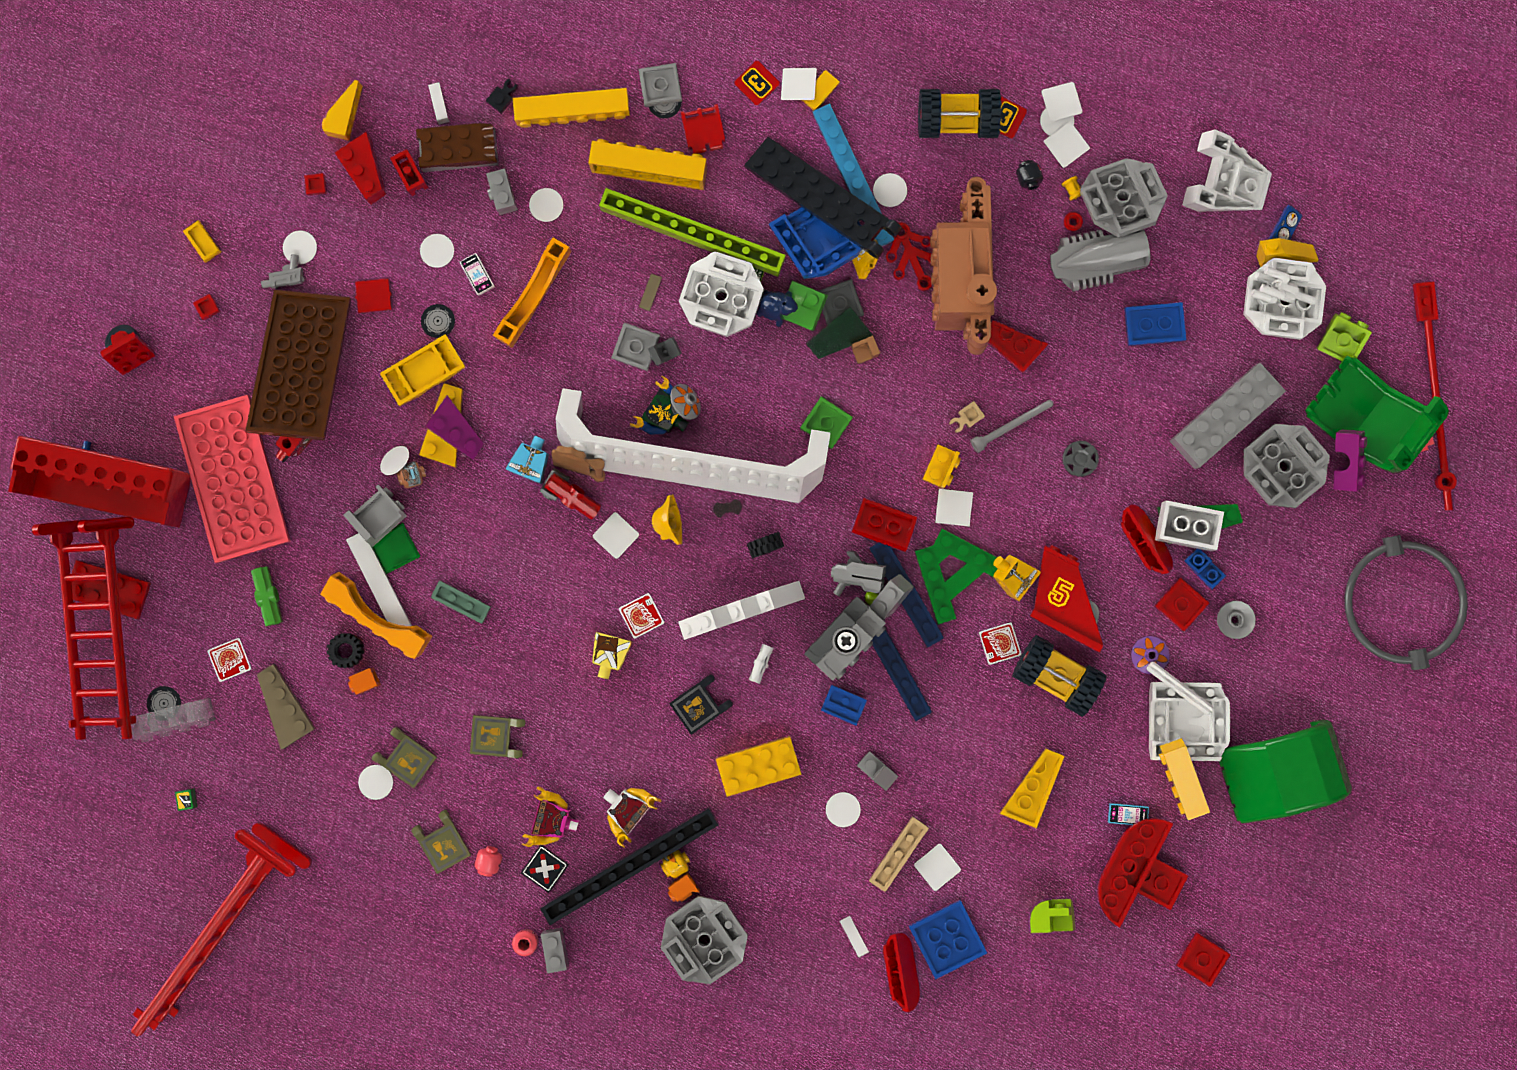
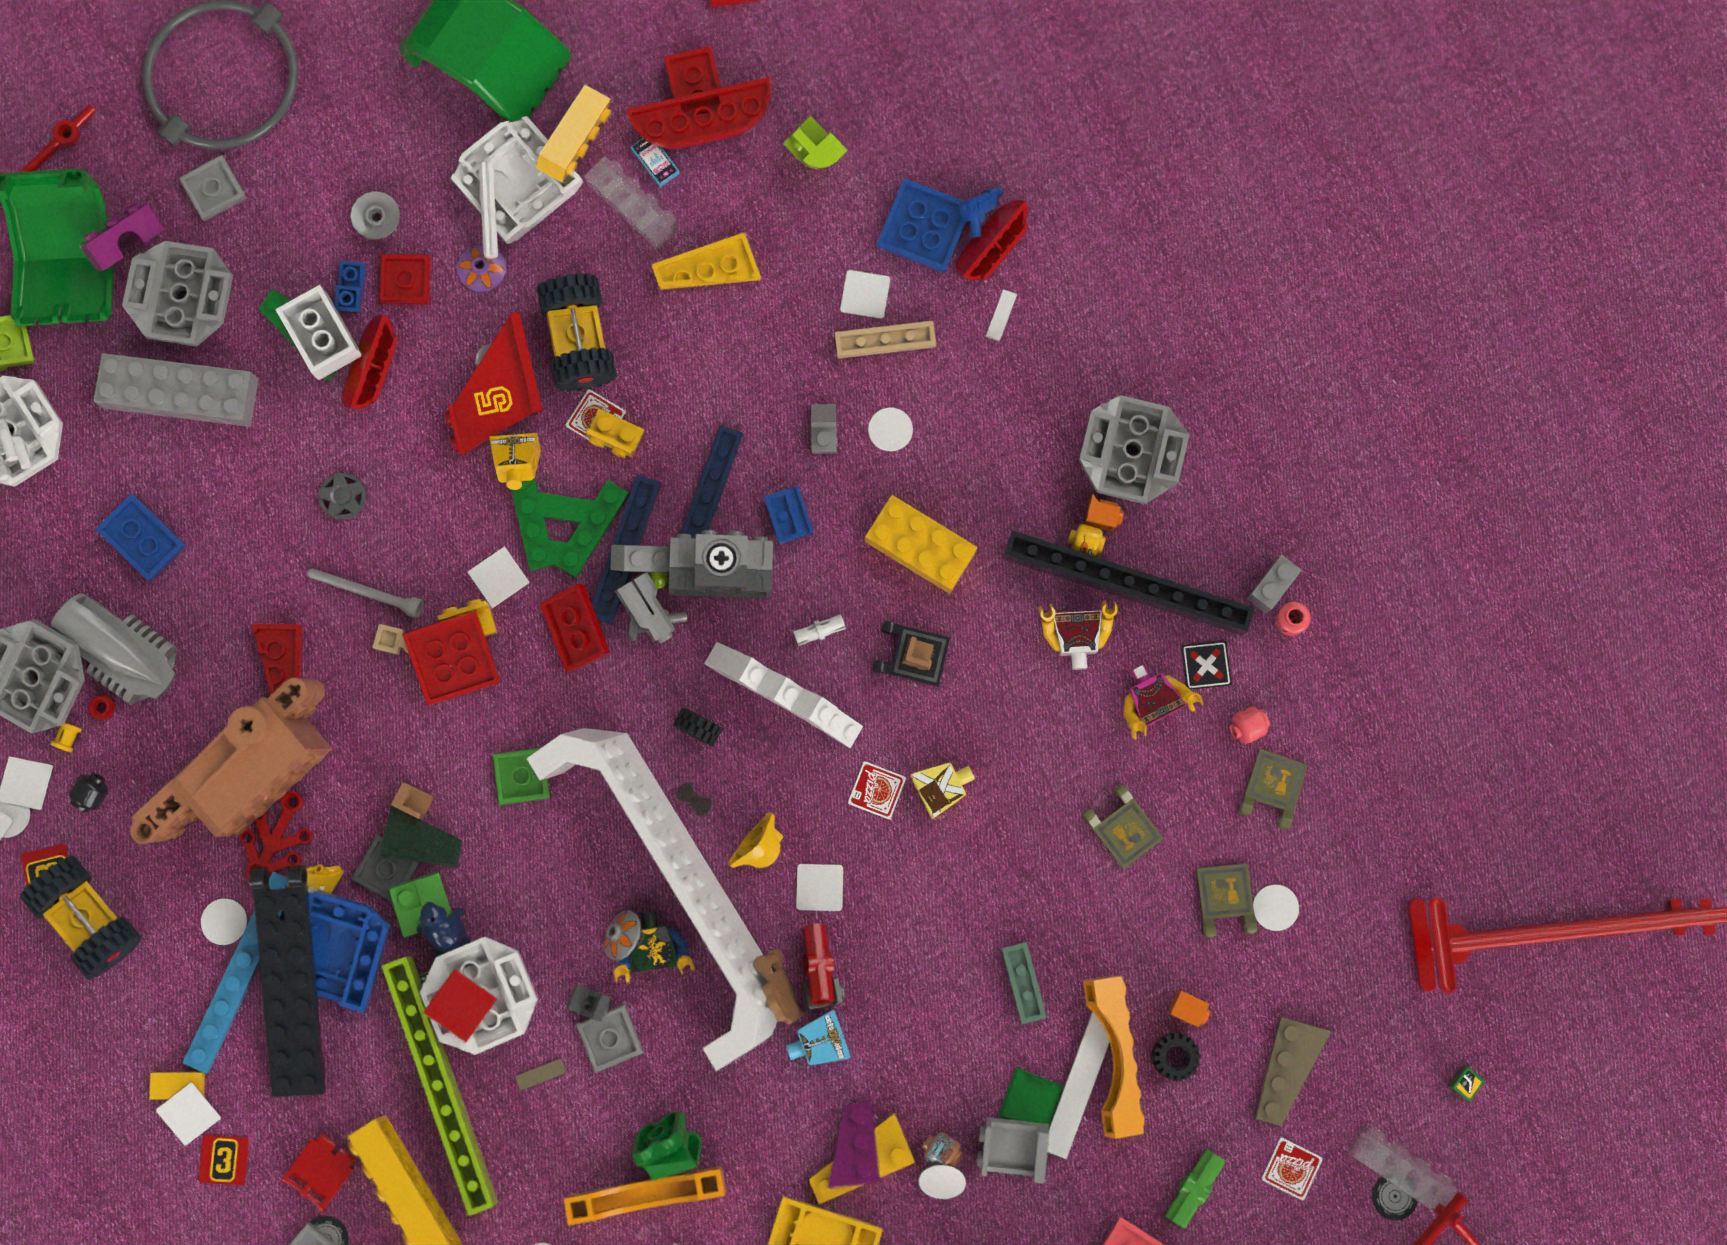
camera: 135 degrees left, 5 degrees down
none -> light grey tile [179,155,247,222]
none -> red plate [402,610,501,706]
none -> red tile [423,969,497,1043]
none -> clear brick [584,156,677,250]
none -> yellow bracket [586,409,645,458]
none -> green piece [632,1111,702,1180]
none -> medium nougat panel [902,636,934,670]
none -> blue piece [959,187,1003,237]

